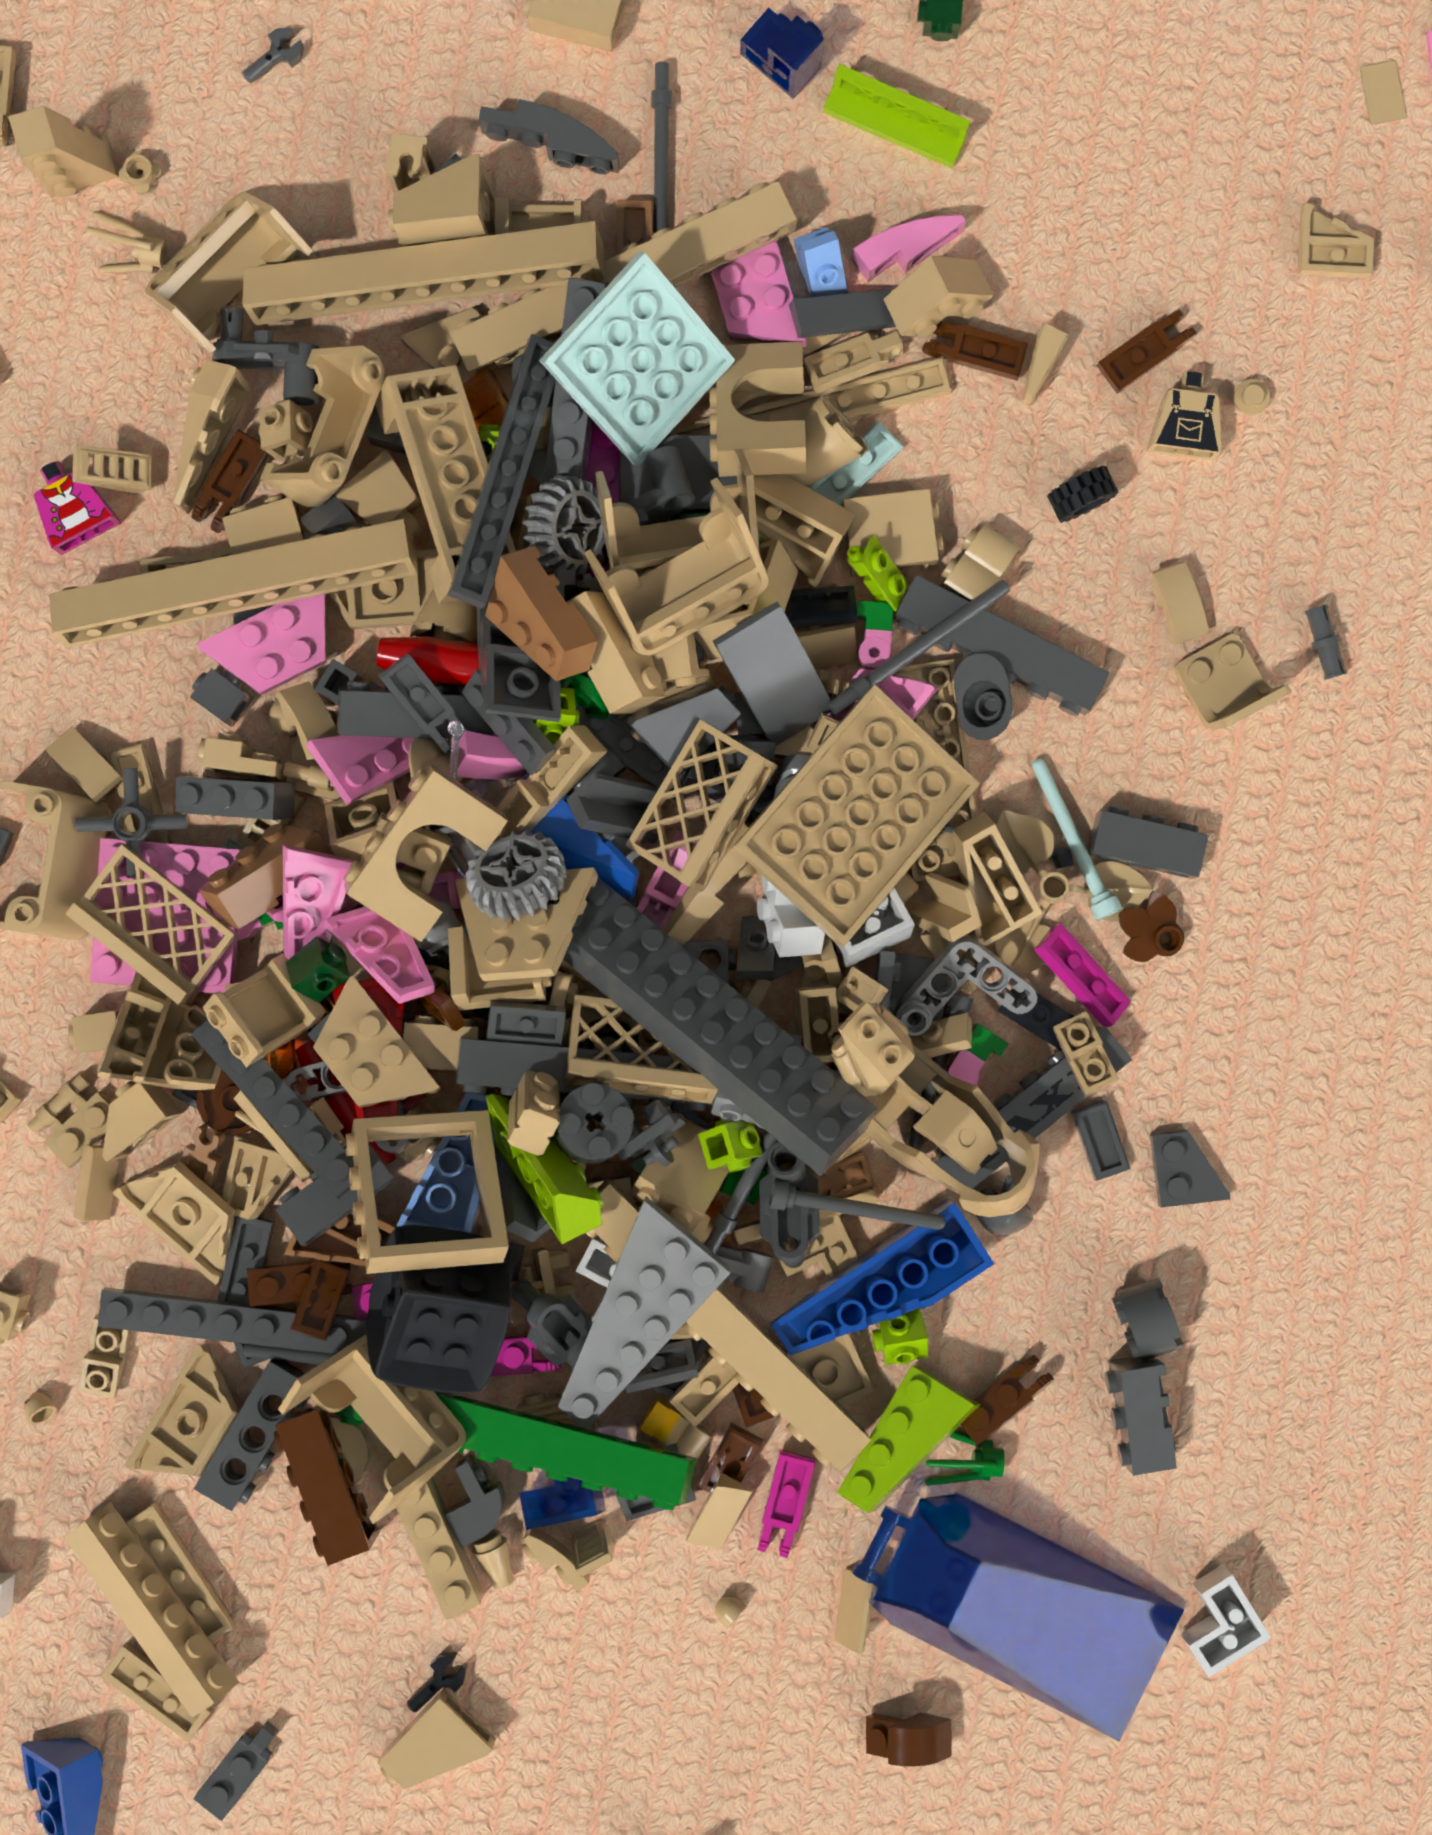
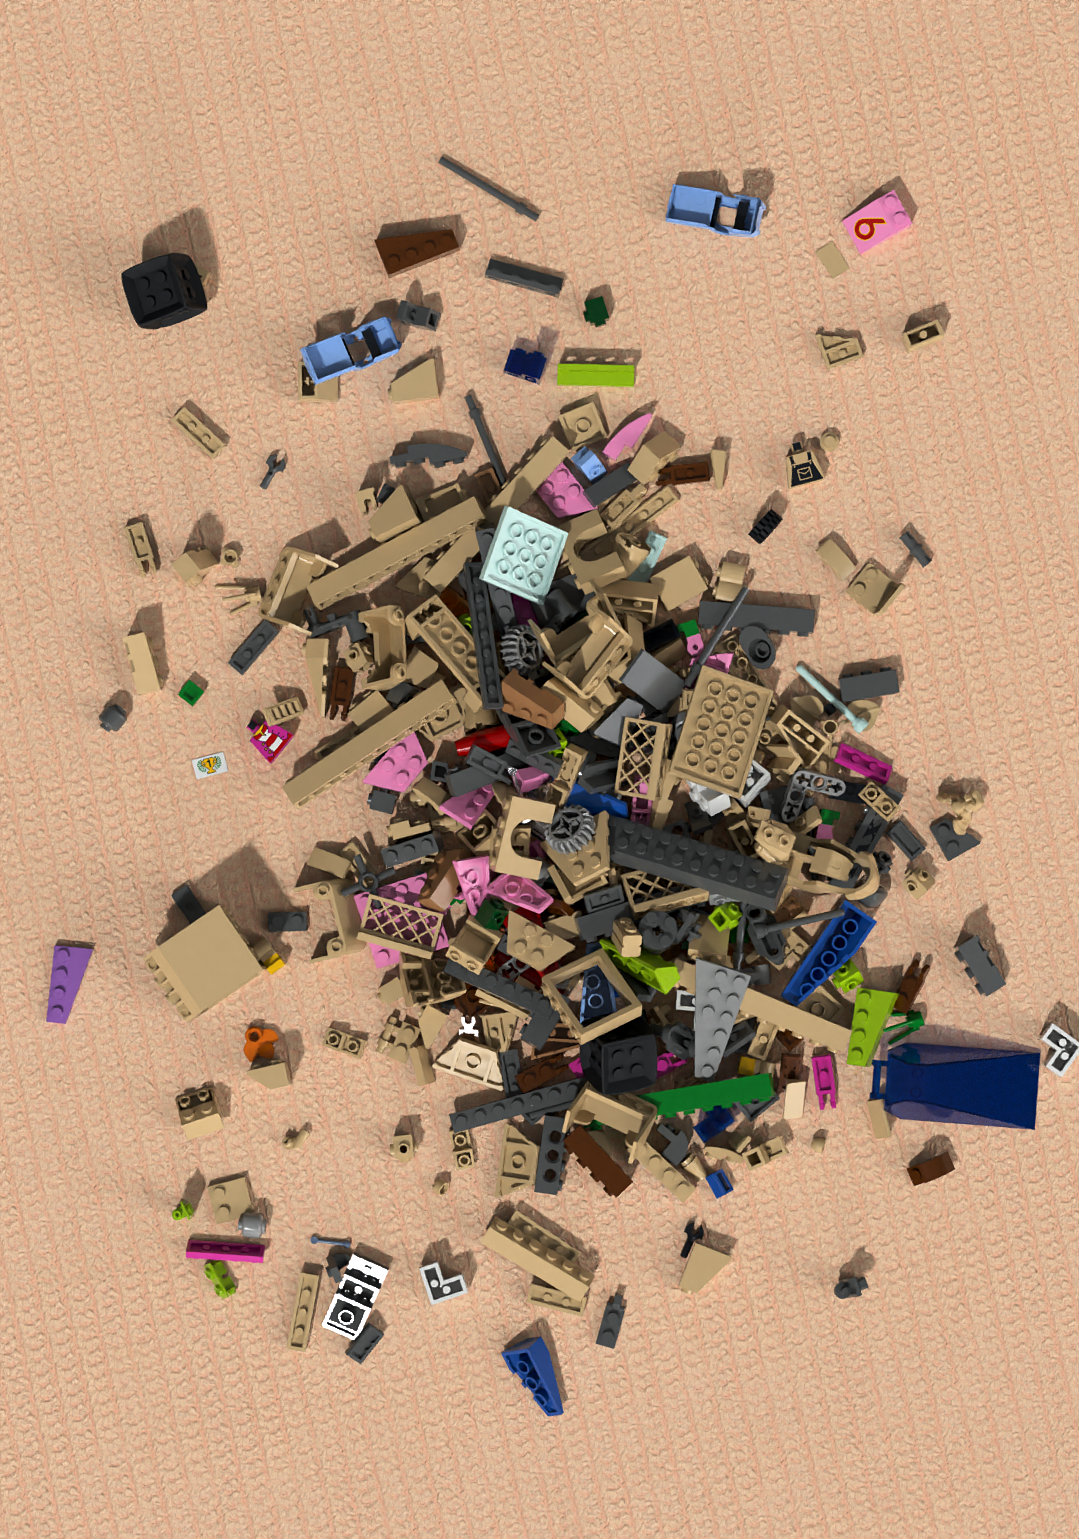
camera: 20 degrees left, 0 degrees up
reddish brown plate [290,1259,351,1342] -> none
lime hinge [847,535,908,611] -> none
light grey plate [895,1000,932,1036] -> none
reddish brown hinge [1096,309,1197,394] -> none
dark grey brick [1112,1277,1185,1362] -> none
reddish brown plate [1118,891,1184,962] -> none
none -> dark grey plate [228,620,280,676]
none -> tan plate [558,402,607,451]
none -> blue piece [705,1169,734,1199]
none -> tan brick [742,1135,789,1171]
none -> dark grey gear [873,851,893,875]
none -> tan brick [901,865,936,900]
none -> tan animal [936,790,985,835]

